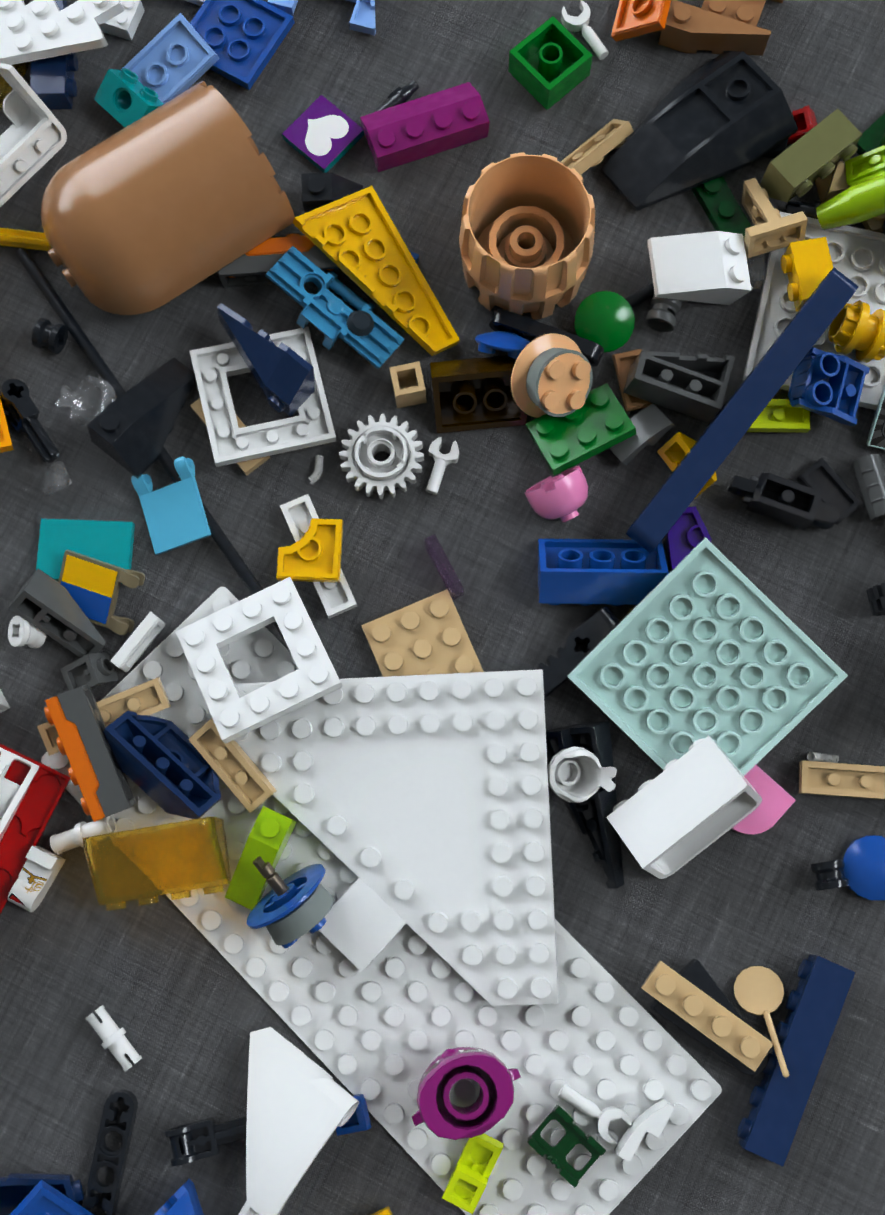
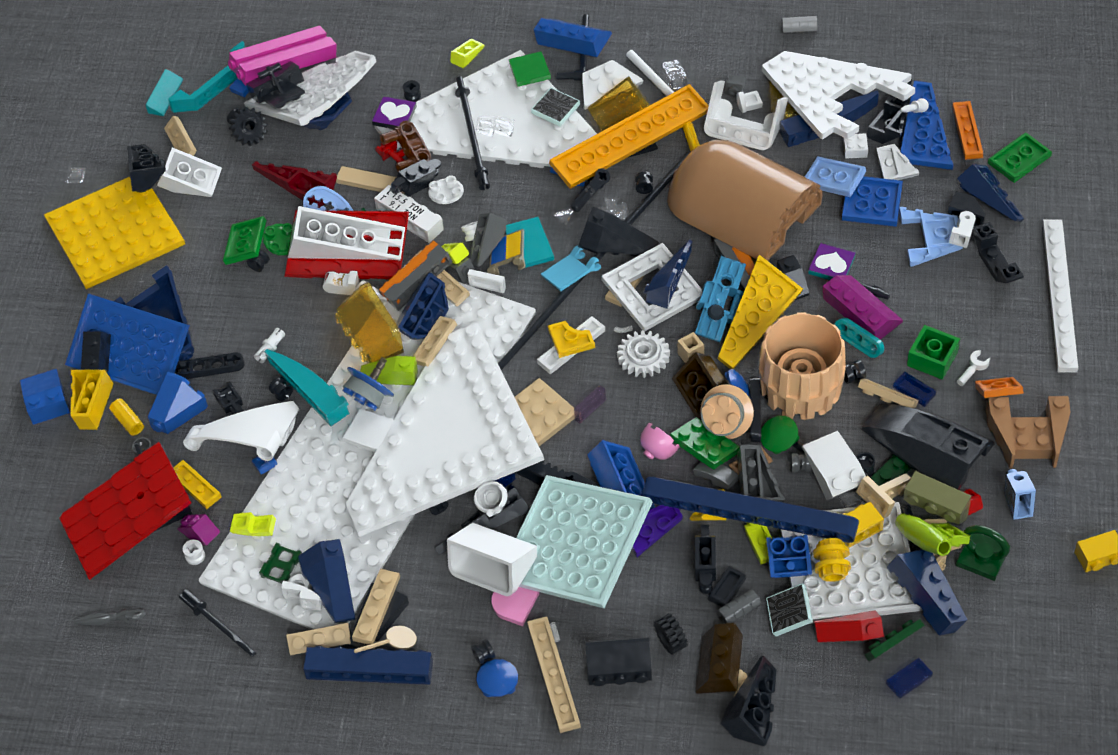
camera: 70 degrees right, 25 degrees down
teal brick [94,68,163,128] -> none
white plate [175,577,343,744] -> none
magenta piece [412,1047,521,1140] -> none
white bar [426,437,459,495] -> none
none -> teal slope [264,349,350,426]
none -> black wheel [269,377,293,401]
none -> tan plate [286,623,351,655]
none -> dark blue wedge [298,539,355,623]
none -> neon yellow slope [441,243,469,264]
none -> teal plate [834,318,884,358]
none -> black wheel [856,452,875,478]
none -> clear blue tile [893,371,936,407]
none -> light blue torso [1004,469,1036,520]

